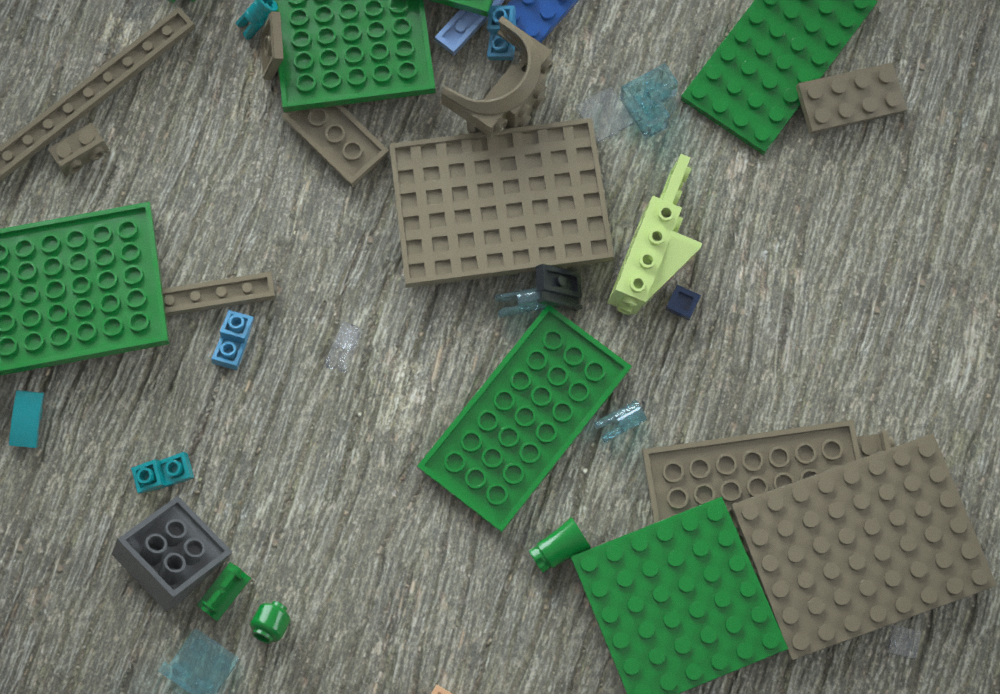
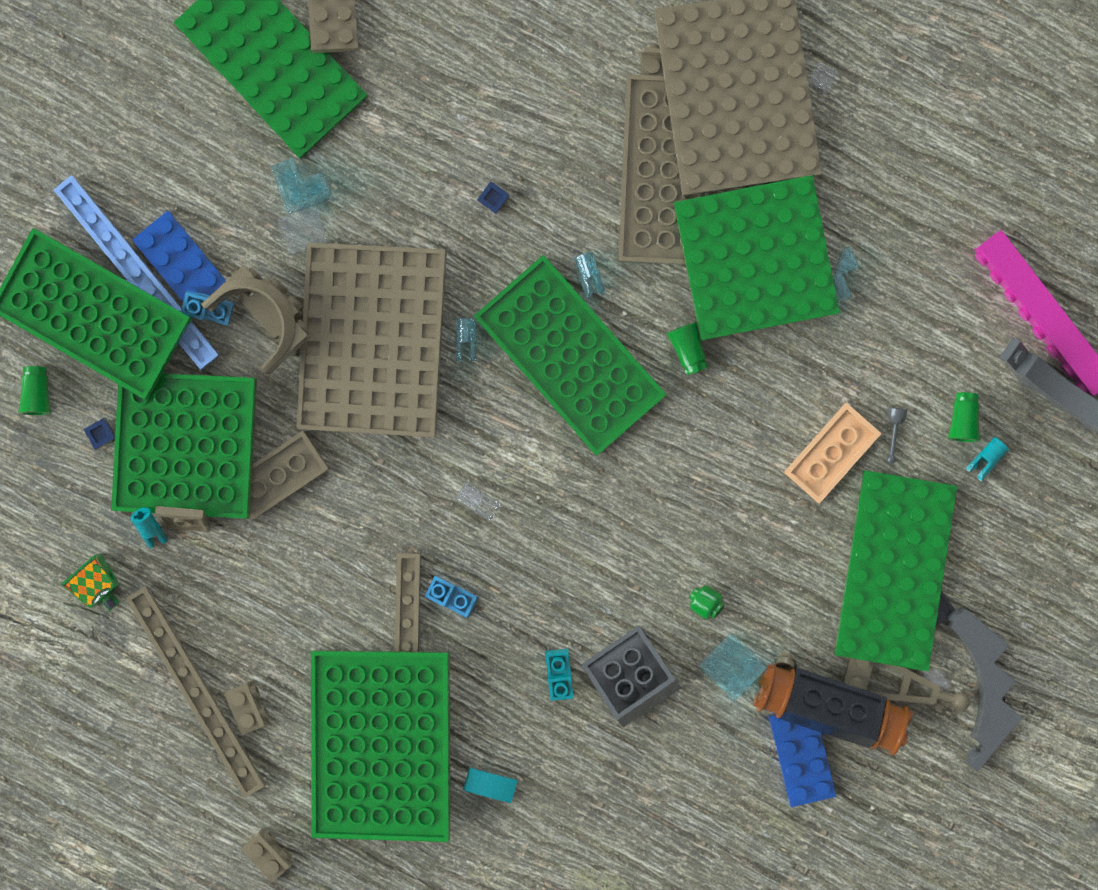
camera: 80 degrees left, 15 degrees up
green hinge [196,562,251,622] -> none
black plate [536,264,582,311] -> none
yellowish green wedge [607,154,702,315] -> none

